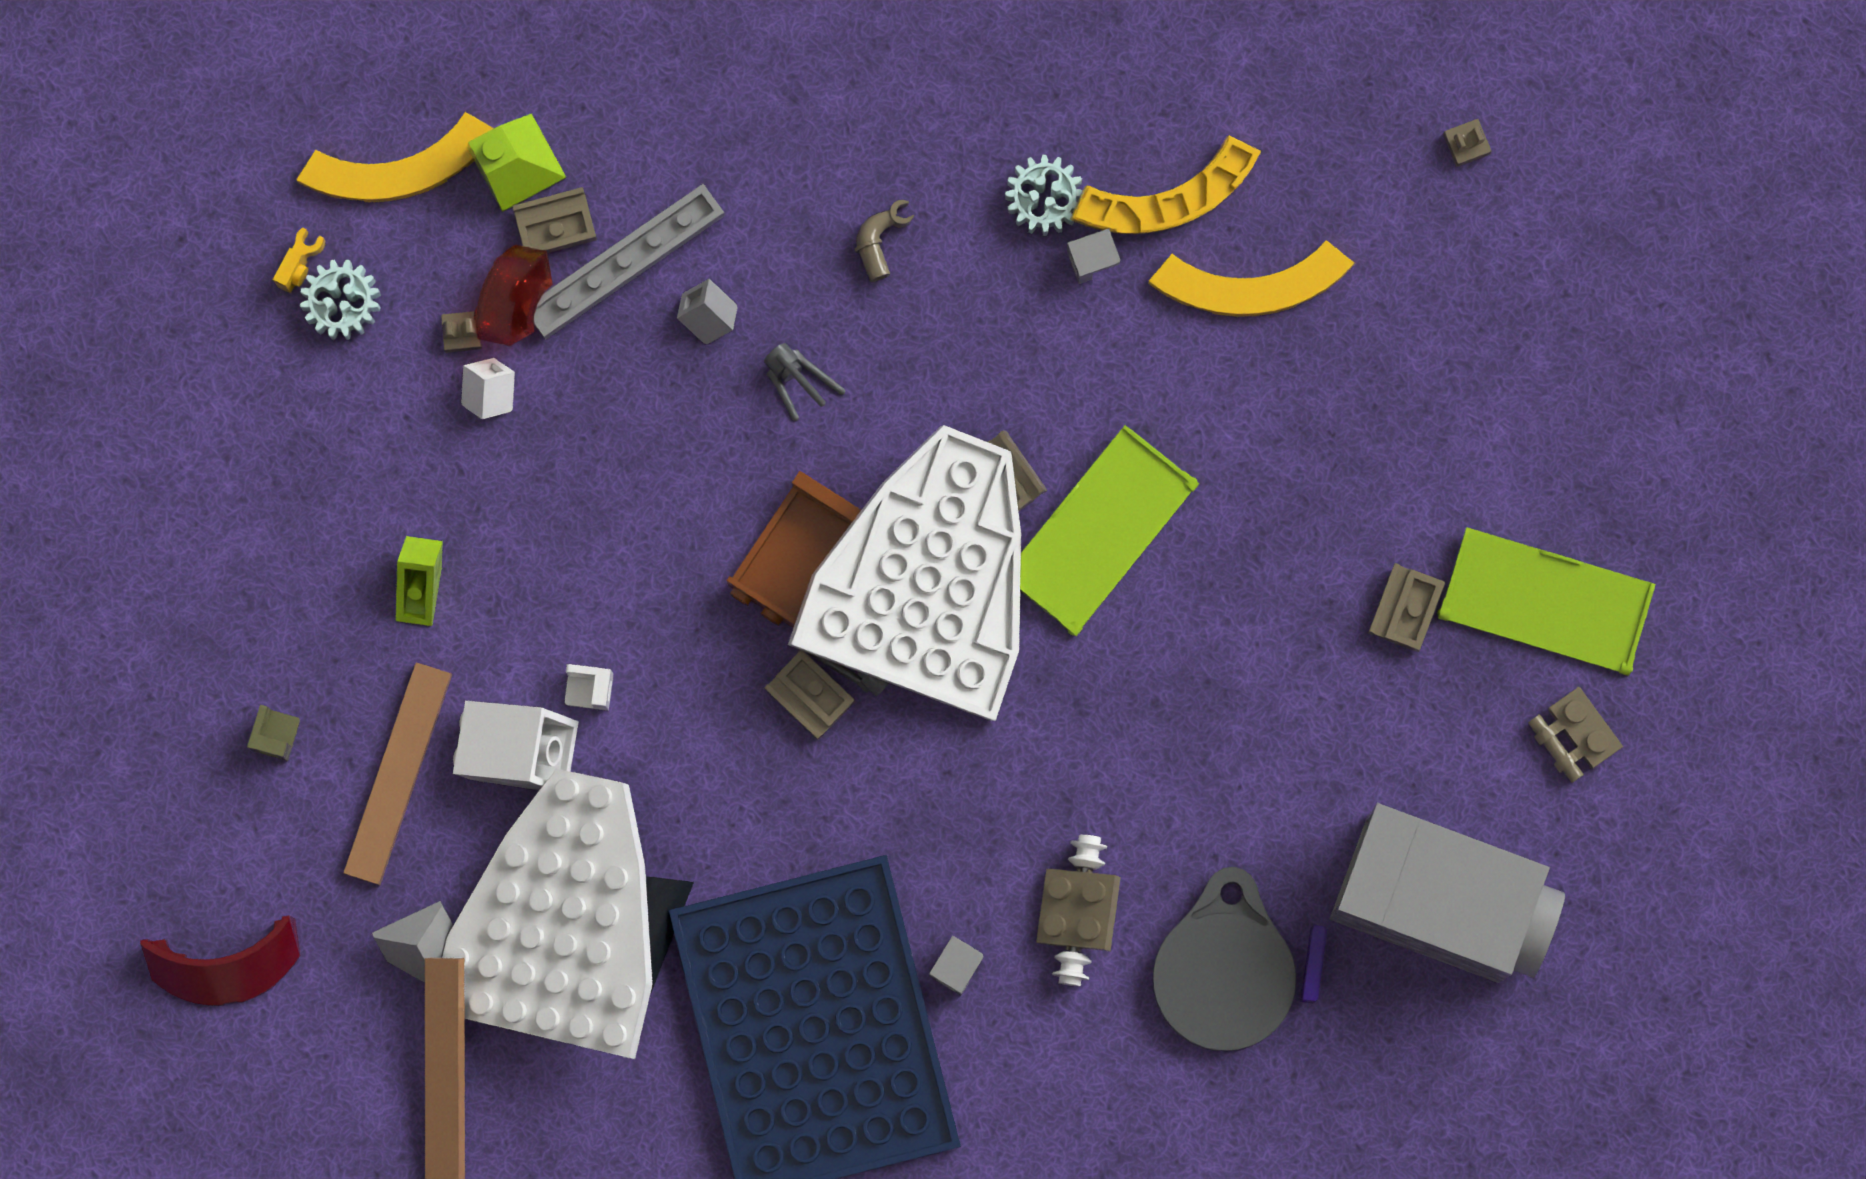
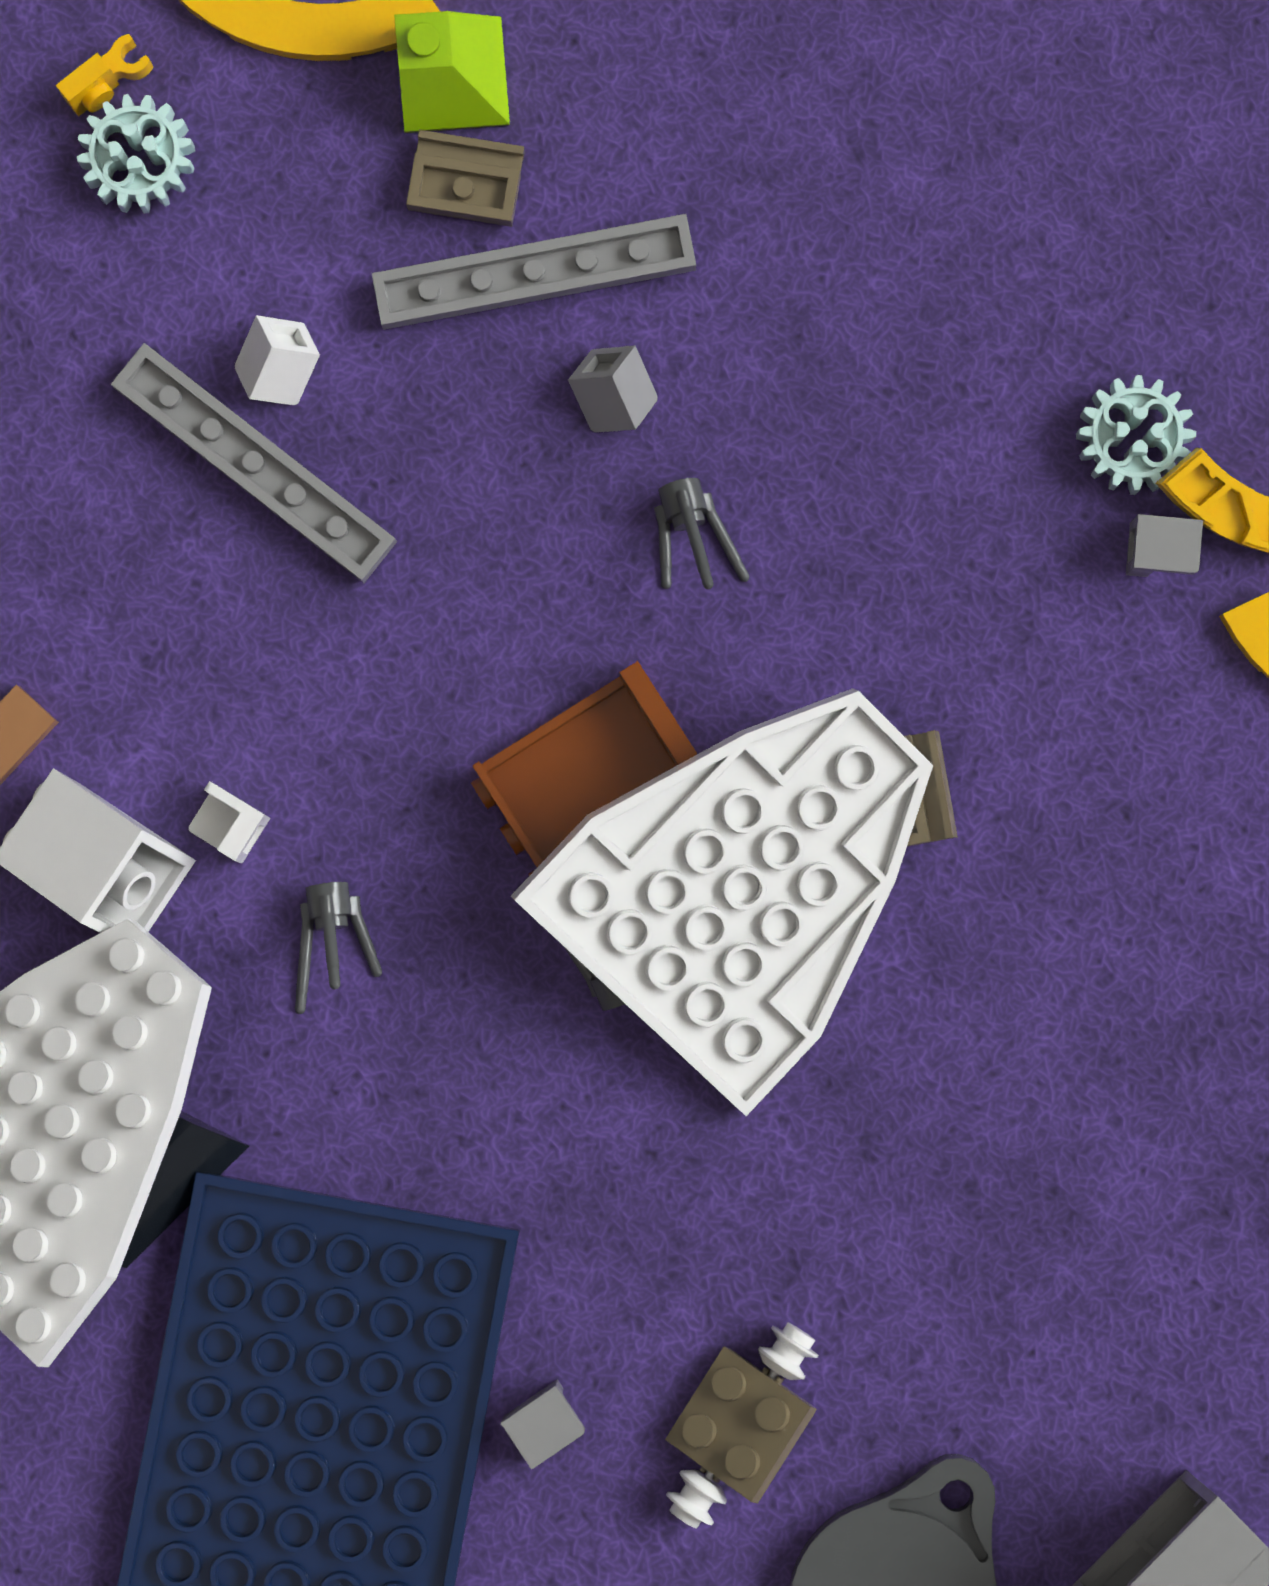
camera: 25 degrees right, 5 degrees up
lime slope [396,536,443,626] -> none
dark tan tile [441,311,482,353] -> none
clear red brick [474,244,553,346] -> none
dark tan plate [764,650,856,740] -> none
dark tan piece [854,200,914,282] -> none
lime door [1020,425,1199,637] -> none
none -> light grey plate [111,343,397,583]
none -> dark grey plant [295,882,382,1014]

